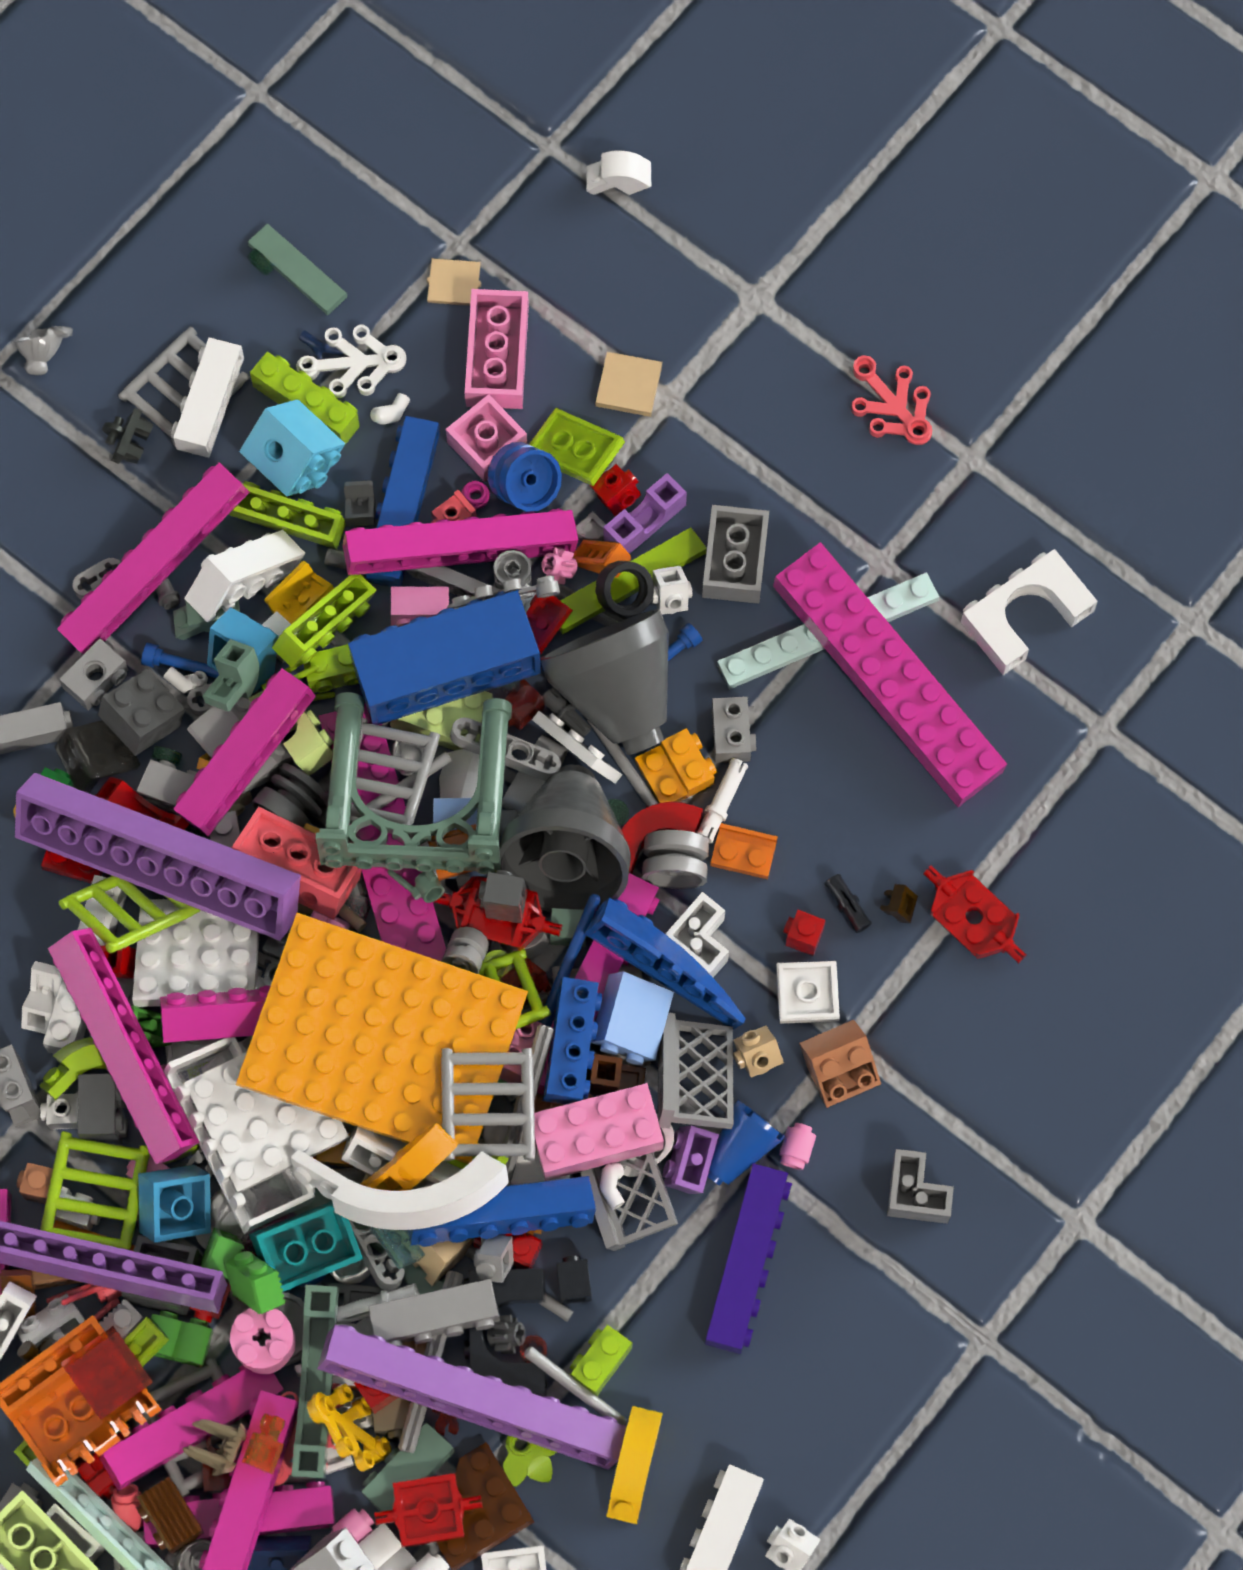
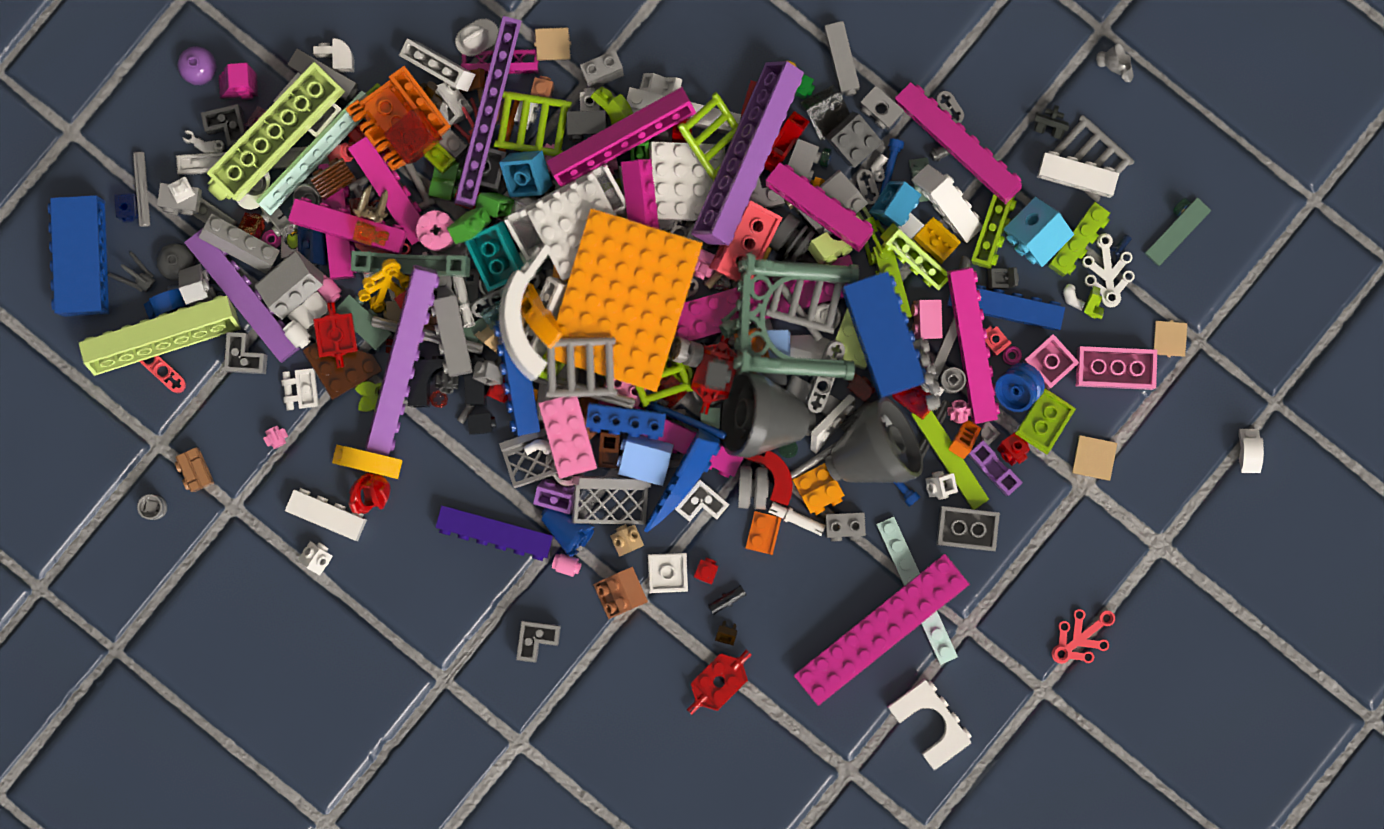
camera: 95 degrees right, 15 degrees up
sand green brick [202,639,259,712] -> none
light grey bar [524,1346,627,1425] -> none
lime brick [570,1324,632,1396] -> none
black tyre [595,561,654,617] -> none
none -> red helmet [348,473,391,514]
none -> lime bracket [1084,285,1104,319]

